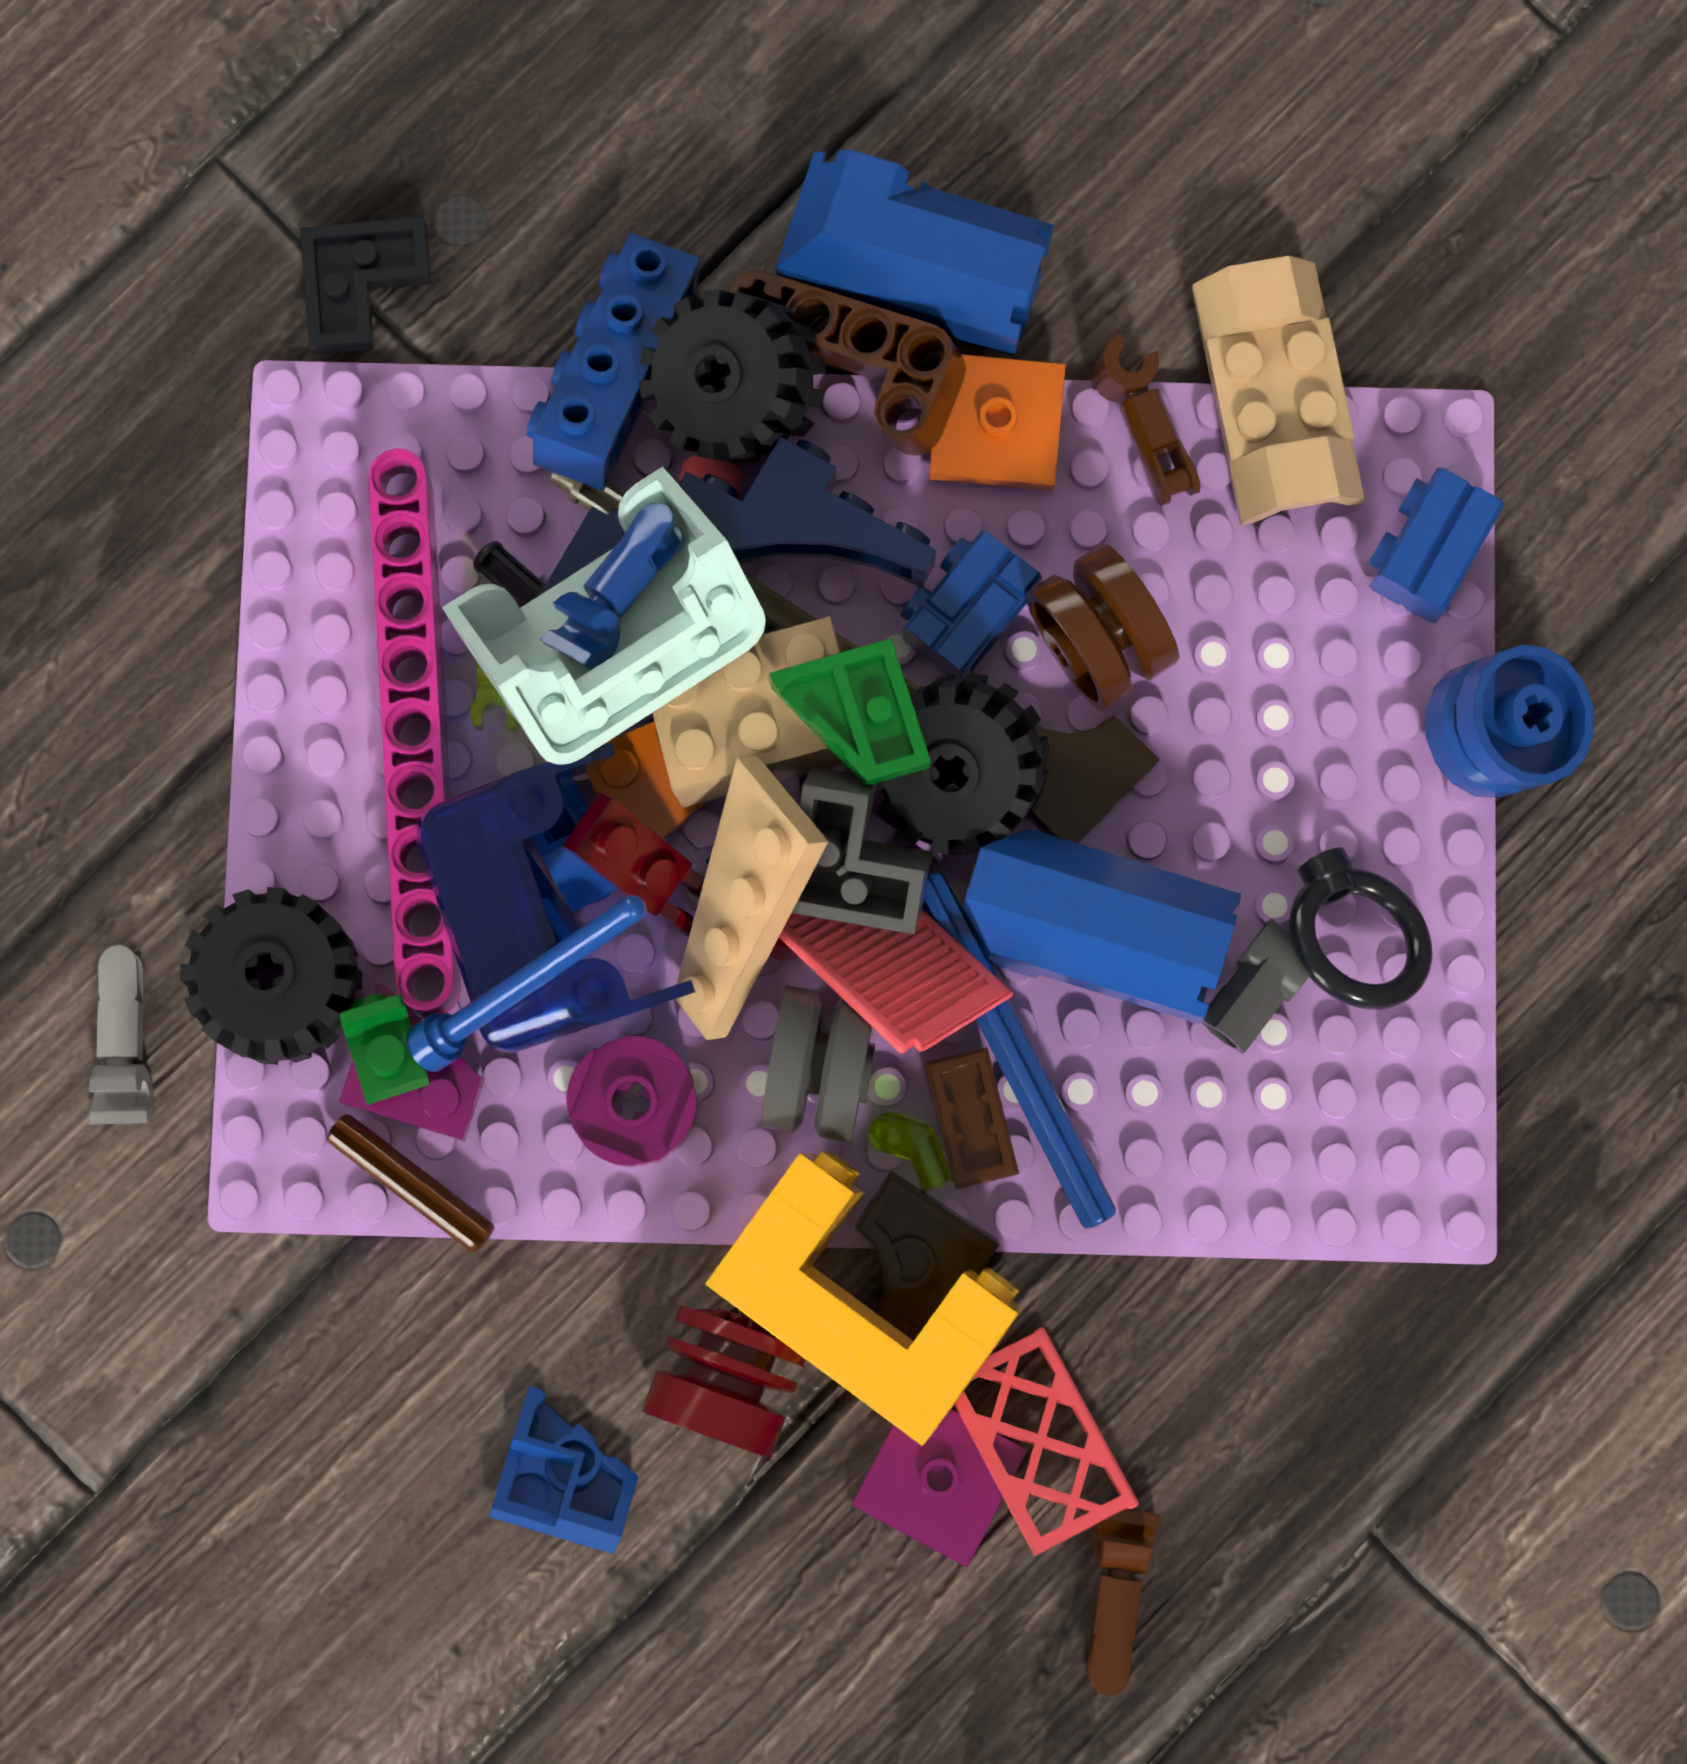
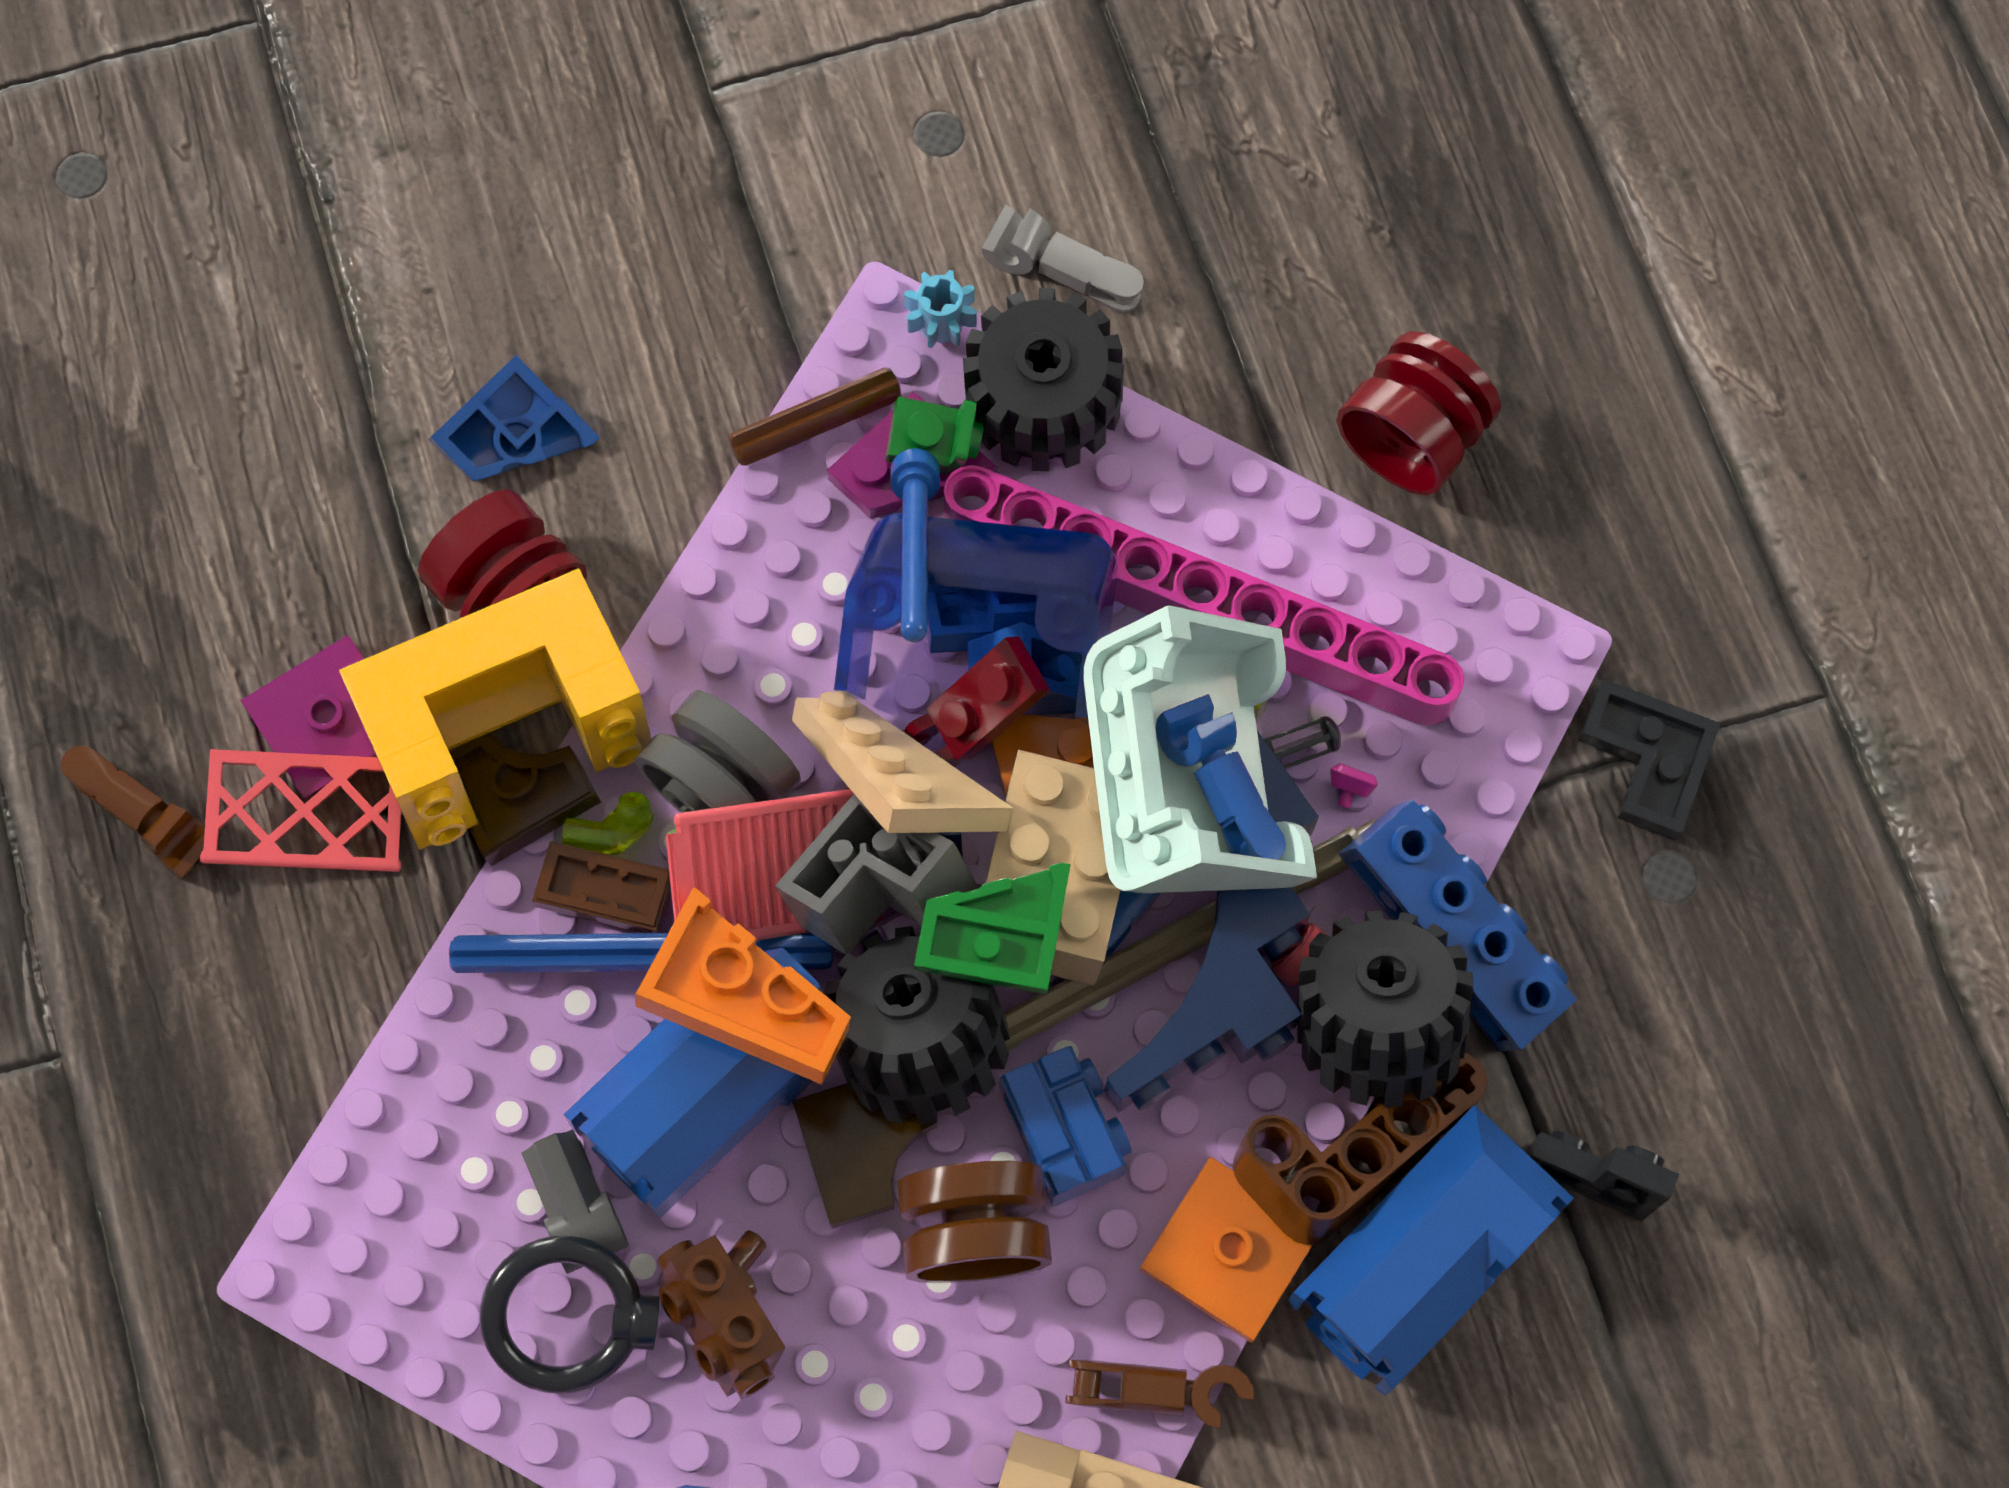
camera: 115 degrees right, 10 degrees down
magenta plate [566,1036,697,1167] -> none
none -> orange wing [635,887,851,1084]
none -> reddish brown brick [657,1230,786,1399]
none -> medium azure gear [904,270,977,348]
none -> dark pink rock [1330,763,1378,808]
none -> dark red wheel [1336,331,1502,495]
none -> black plate [1527,1131,1680,1222]

